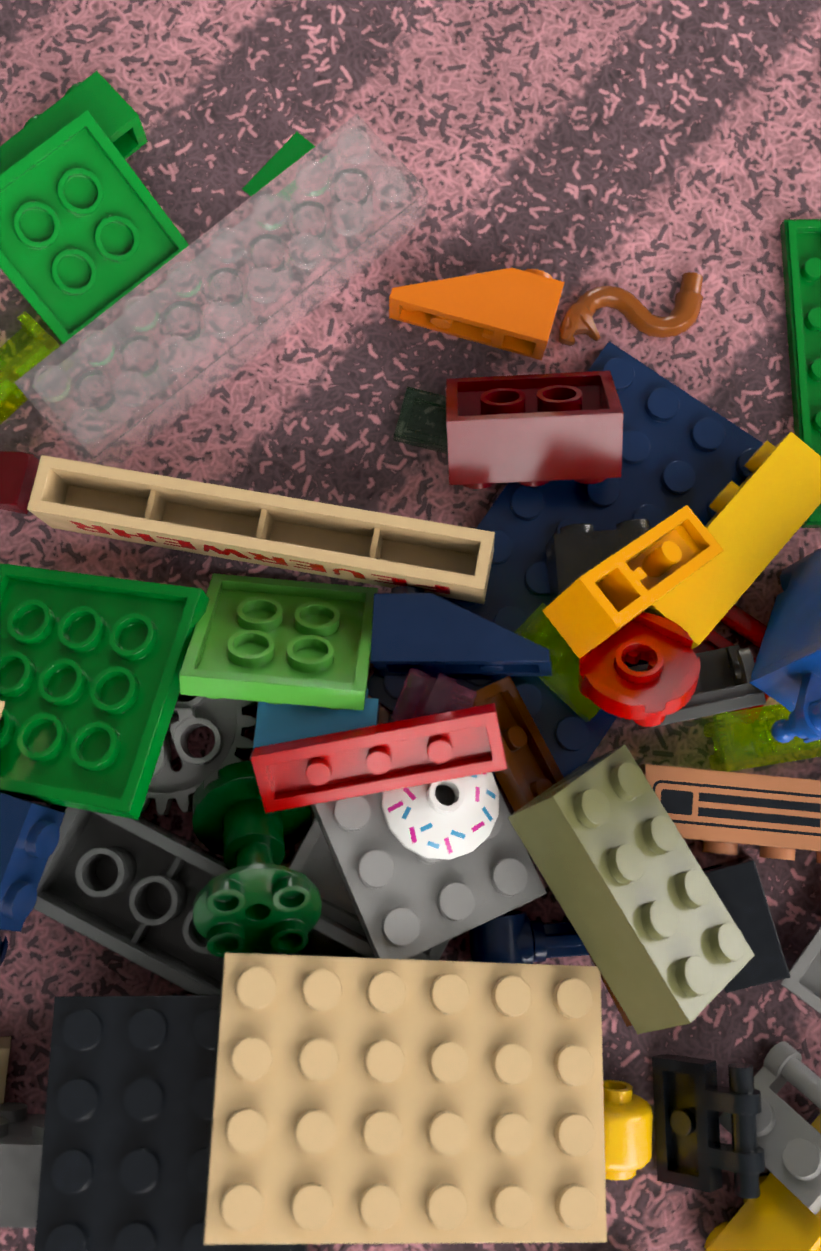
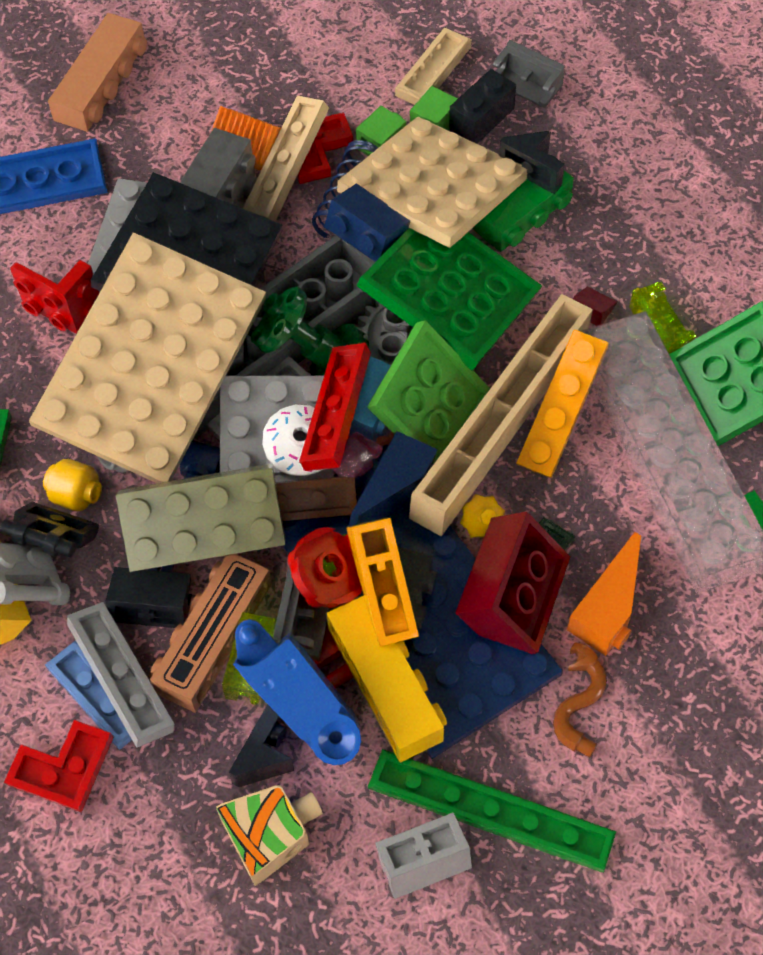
camera: 120 degrees right, 20 degrees down
none -> yellow piece [460,494,505,538]
none -> light orange plate [516,329,609,478]

